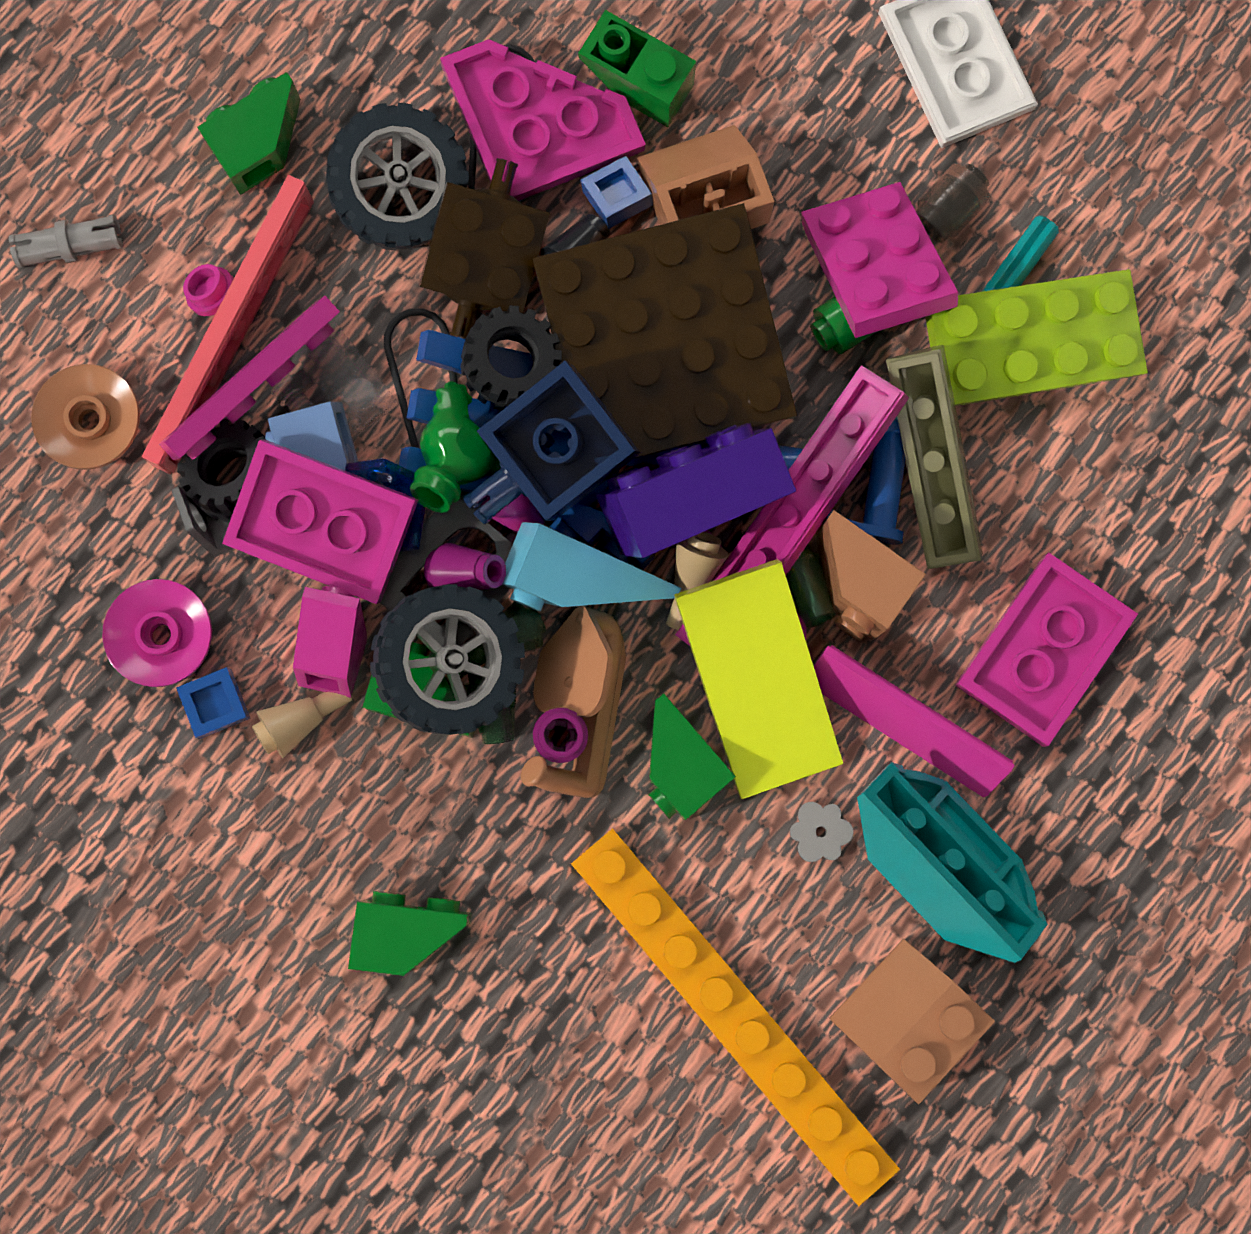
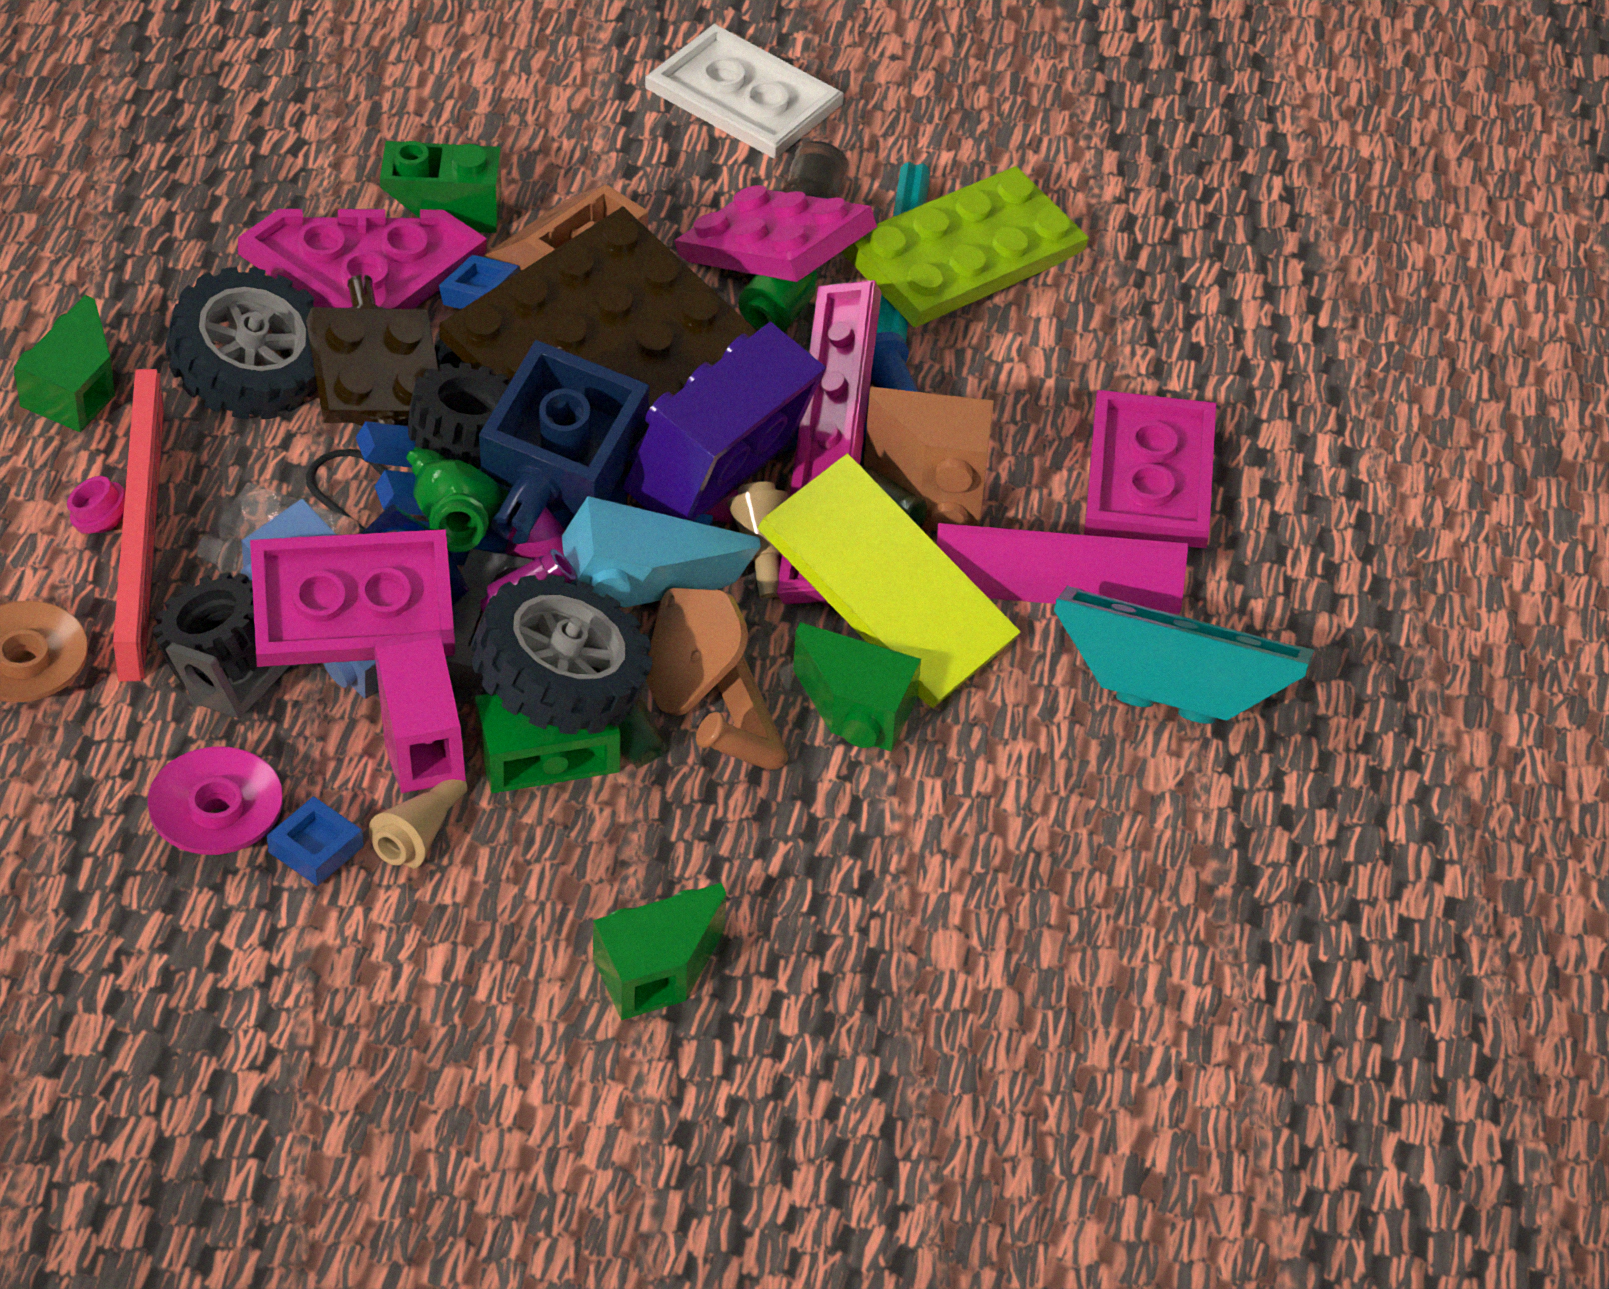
camera: 30 degrees left, 35 degrees down
dark pink plate [159,296,340,460] -> none
magenta cone [533,708,588,763] -> none
light orange plate [571,828,900,1207] -> none
light grey plant [790,802,853,862] -> none
nougat slope [829,939,995,1105] -> none
olive slope [886,345,983,569] -> none

